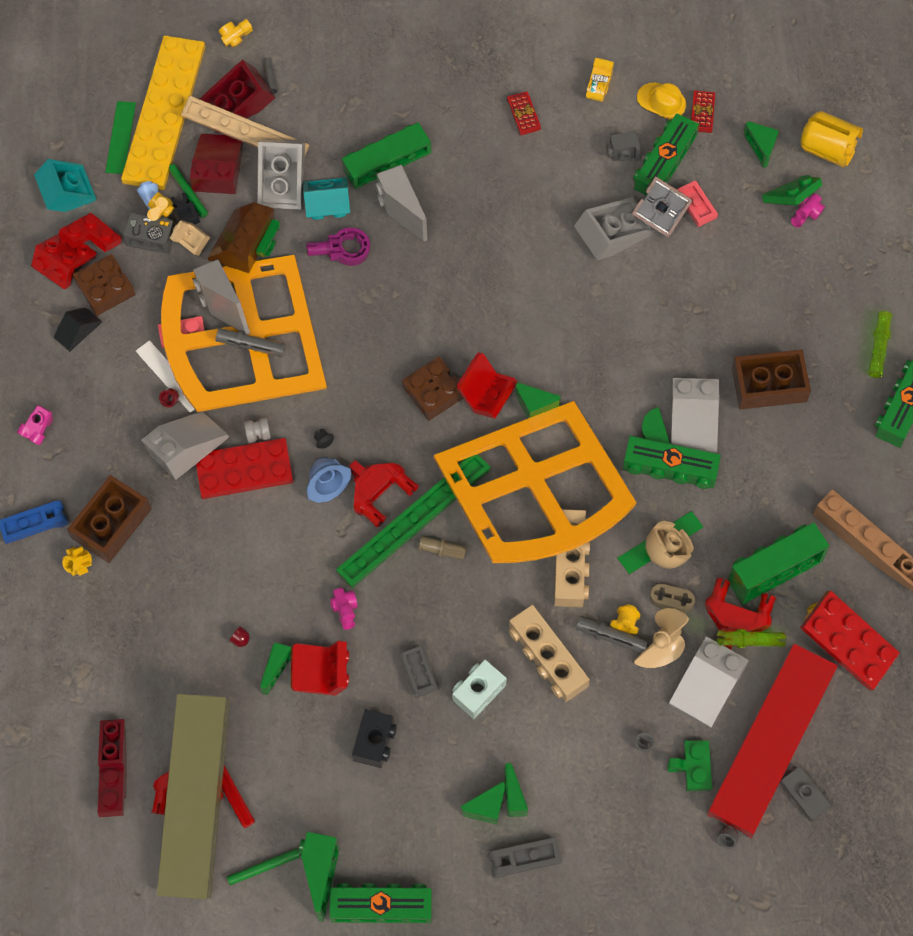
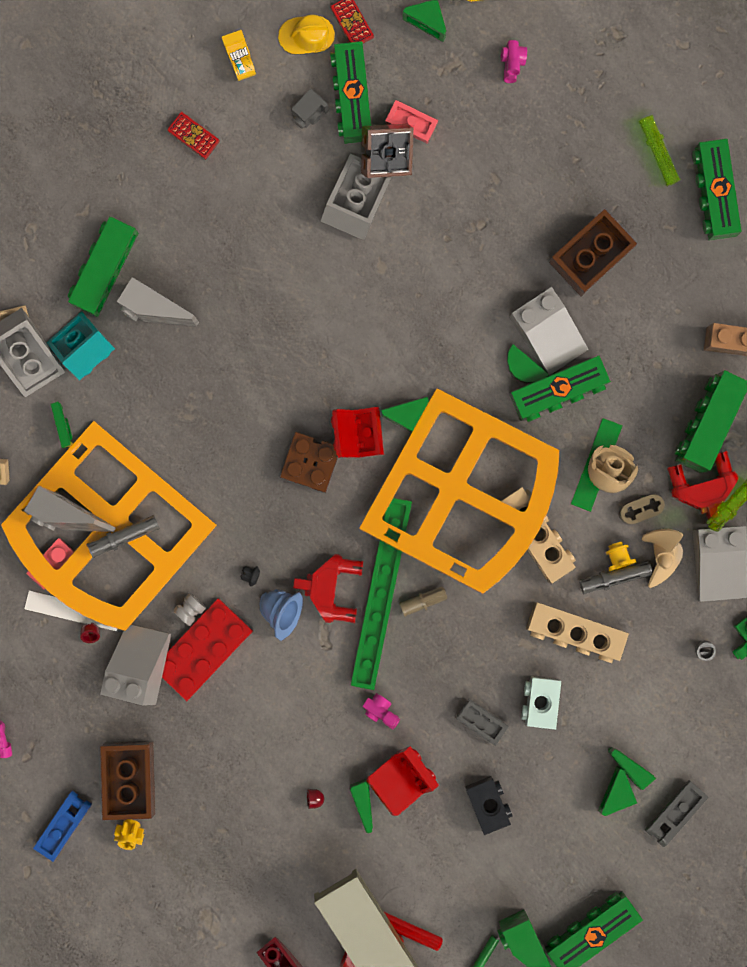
camera: 40 degrees left, 20 degrees up
reddish brown slope [208,202,274,273] -> none
magenta pin [306,228,370,266] -> none
green wing [762,175,823,205] -> none

